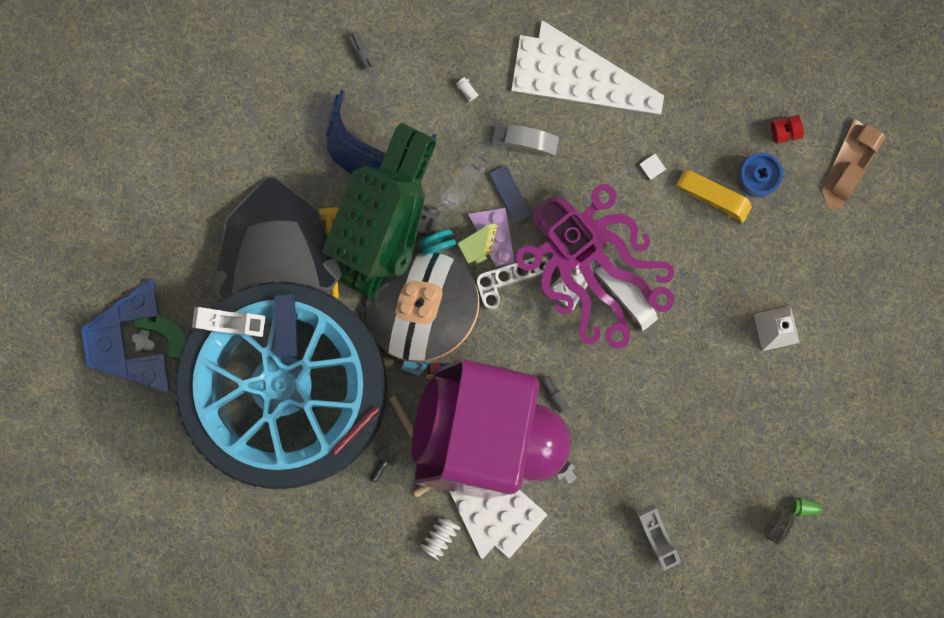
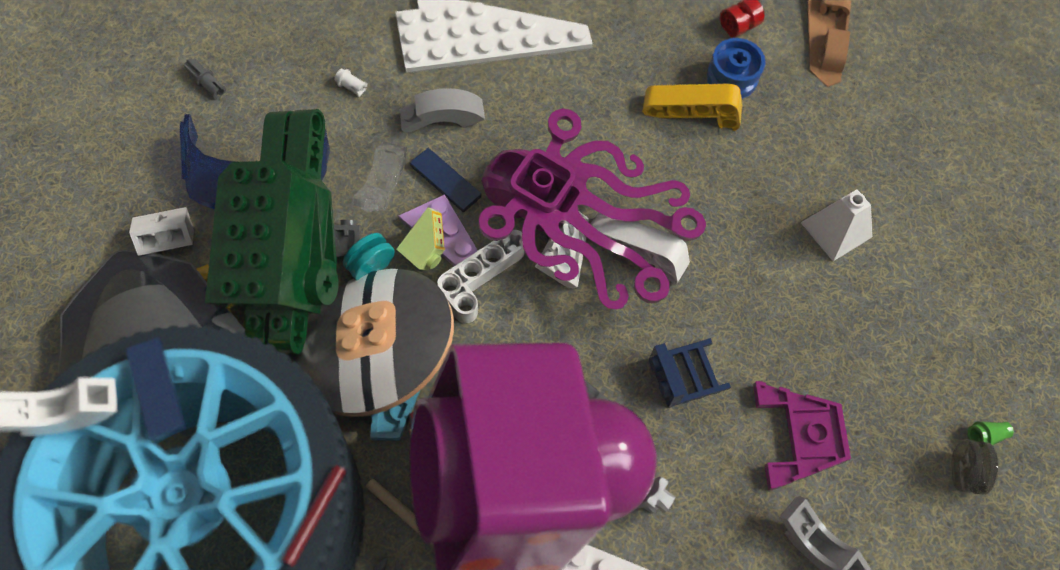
camera: 20 degrees left, 20 degrees down
white tile [639,154,666,180] -> none
none -> white brick [129,207,194,256]
none -> dark blue plate [649,338,731,408]
none -> magenta wing [753,381,851,491]

